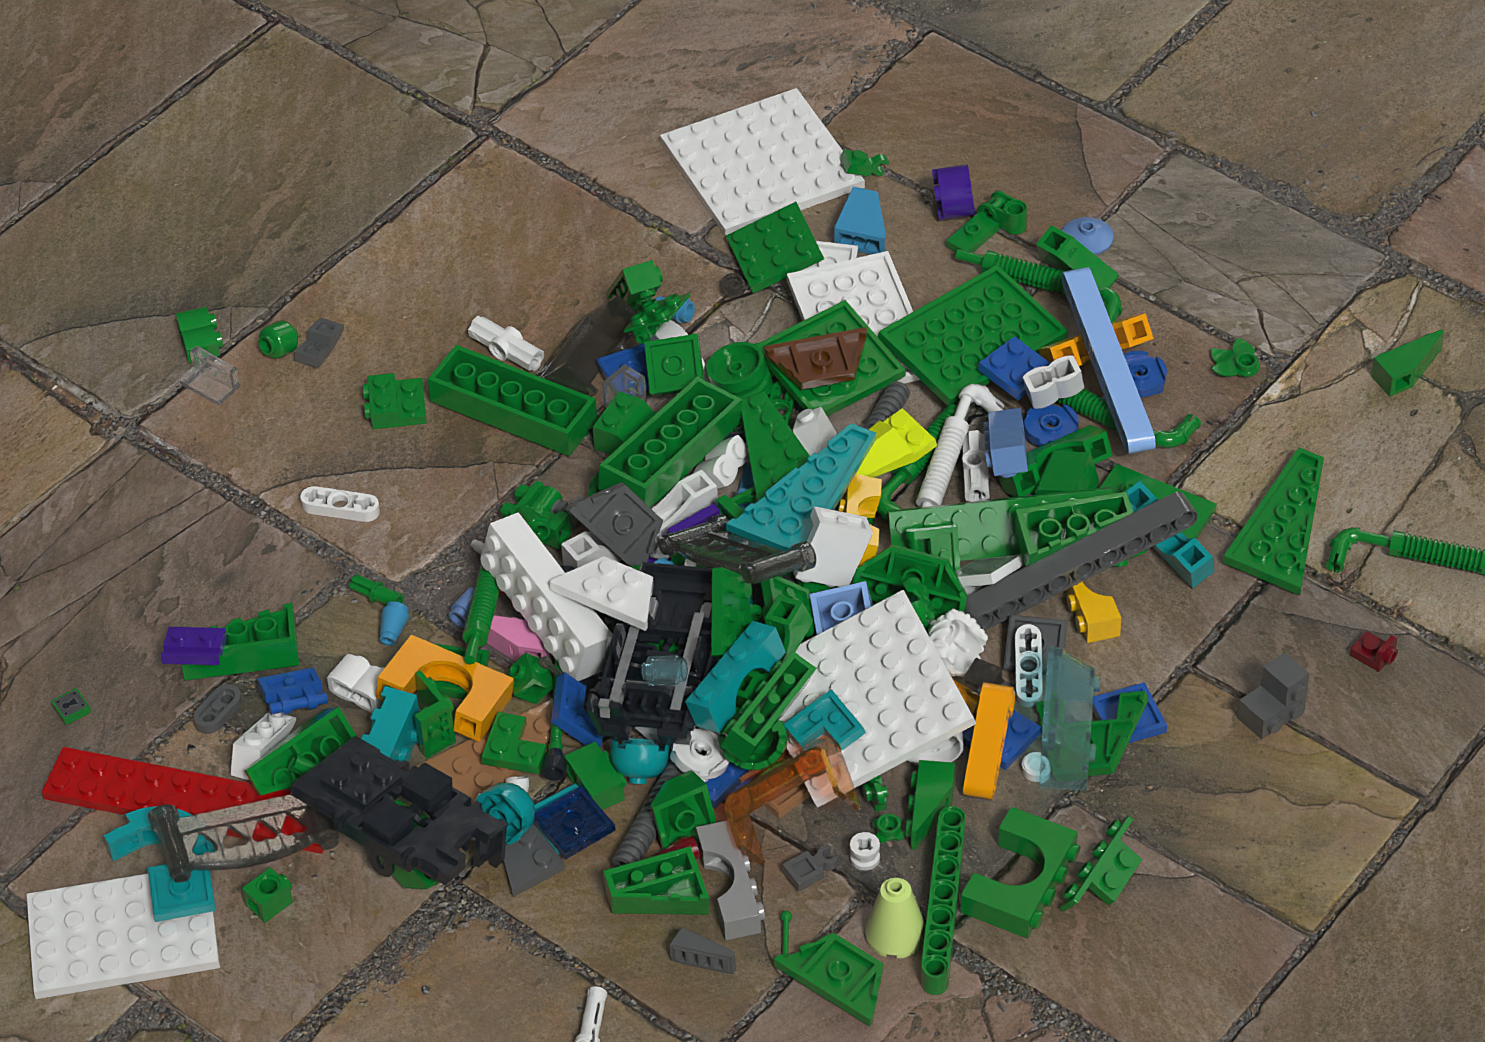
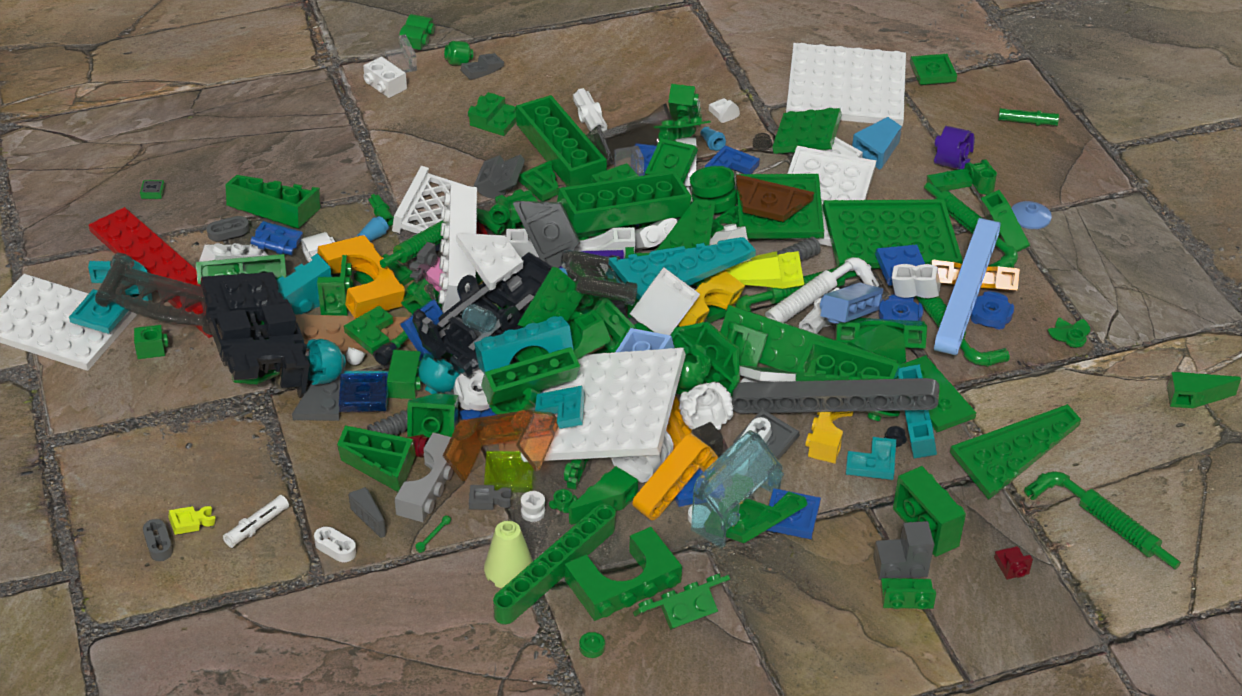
camera: 30 degrees right, 5 degrees down
dark purple plate [161,627,227,665] -> none
white beam [300,486,380,522] -> none
green wing [774,933,884,1026] -> none
green plate [840,149,889,177] -> none
none -> white beam [314,527,356,562]
none -> white brick [363,57,407,98]
none -> white fence [392,166,466,234]
none -> dark grey plate [409,242,437,280]
none -> dark grey brick [473,154,525,199]
none -> clear neon green plate [484,451,534,492]
none -> green wing [518,161,559,202]
none -> green tile [579,632,605,658]
none -> blue plate [705,146,760,174]
none -> white tile [709,98,740,123]
none -> teal plate [846,437,896,480]
none -> green bracket [880,578,936,609]
none -> black plate [884,426,907,447]
none -> green brick [893,466,966,557]
none -> green plate [910,54,957,85]
none -> green pin [998,108,1059,126]

